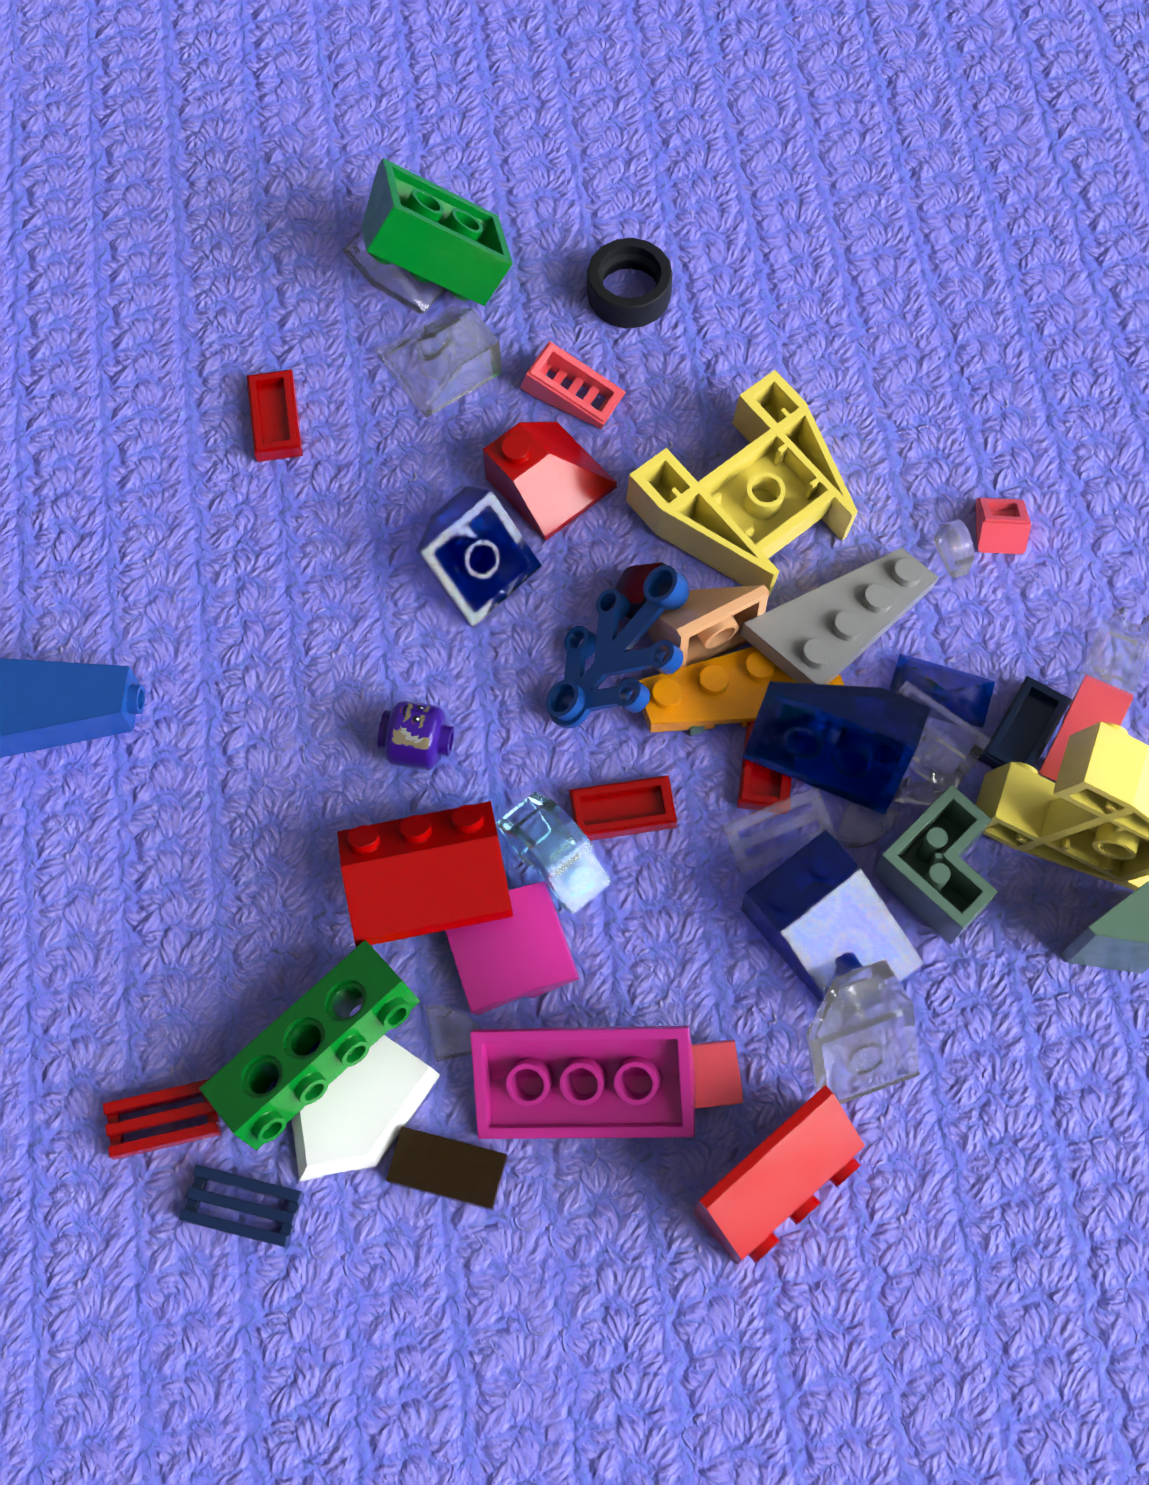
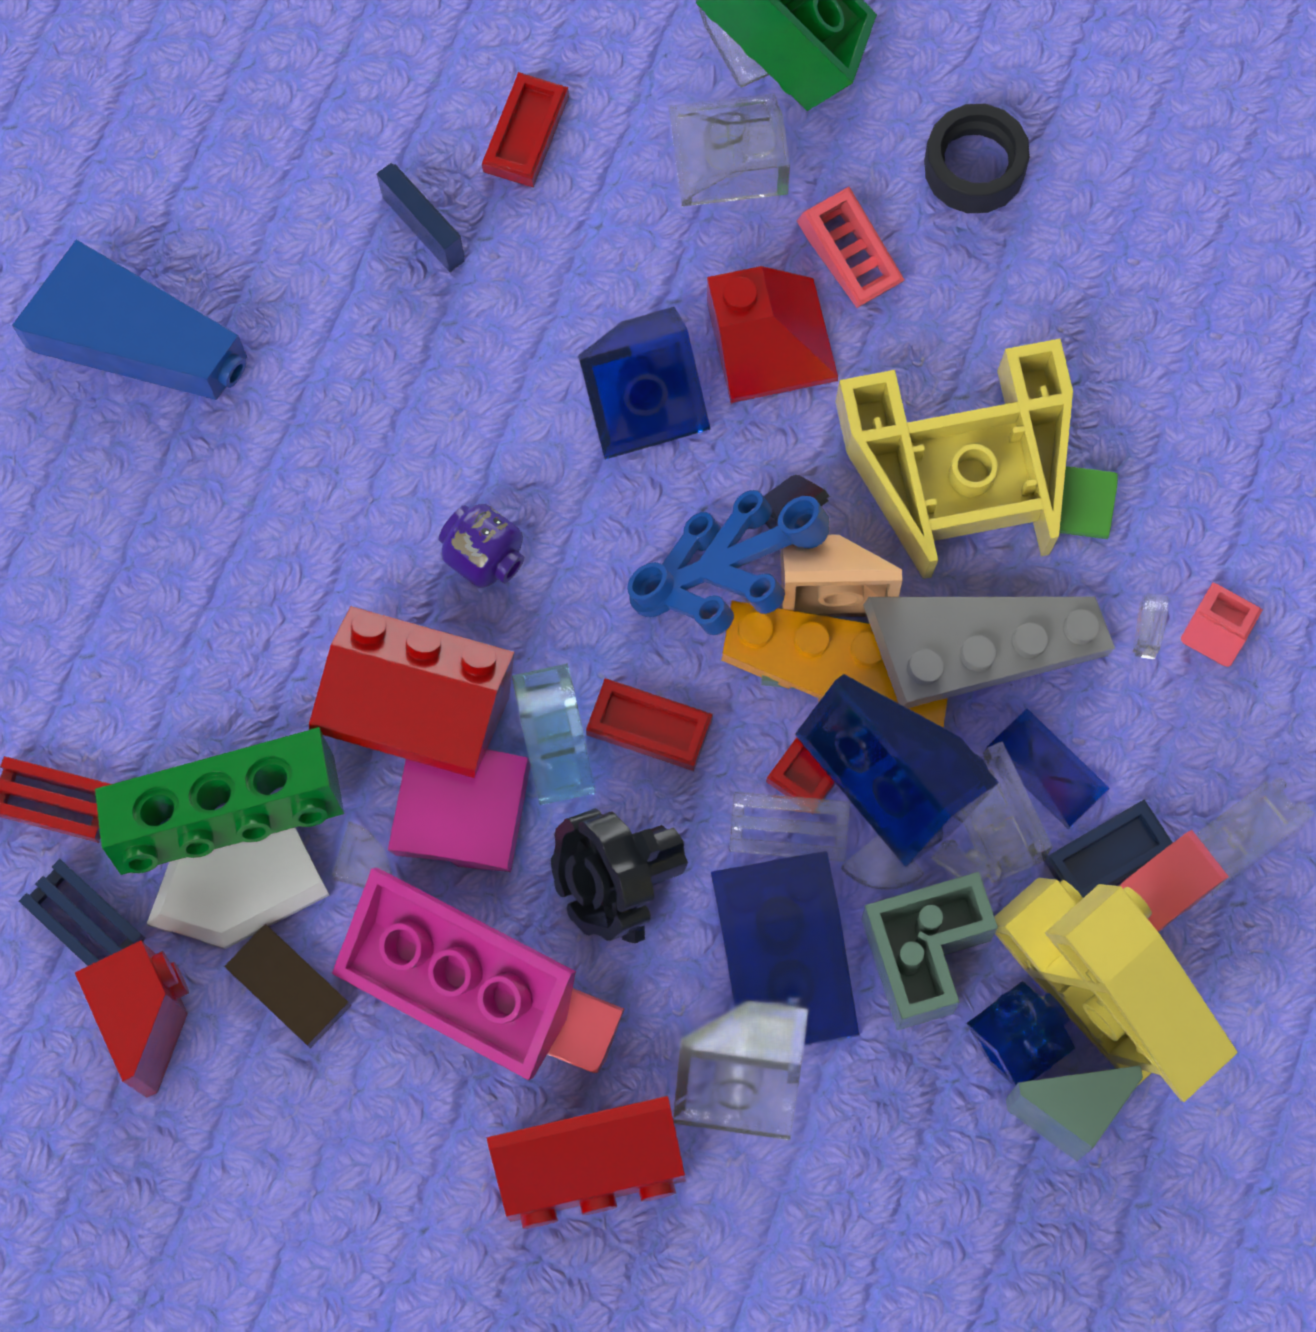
camera: 30 degrees right, 5 degrees up
none -> red slope [75,940,189,1098]
none -> dark blue tile [376,163,465,272]
none -> black piece [551,808,688,943]
none -> clear blue brick [966,981,1075,1087]
none -> bright green slope [1059,466,1118,539]

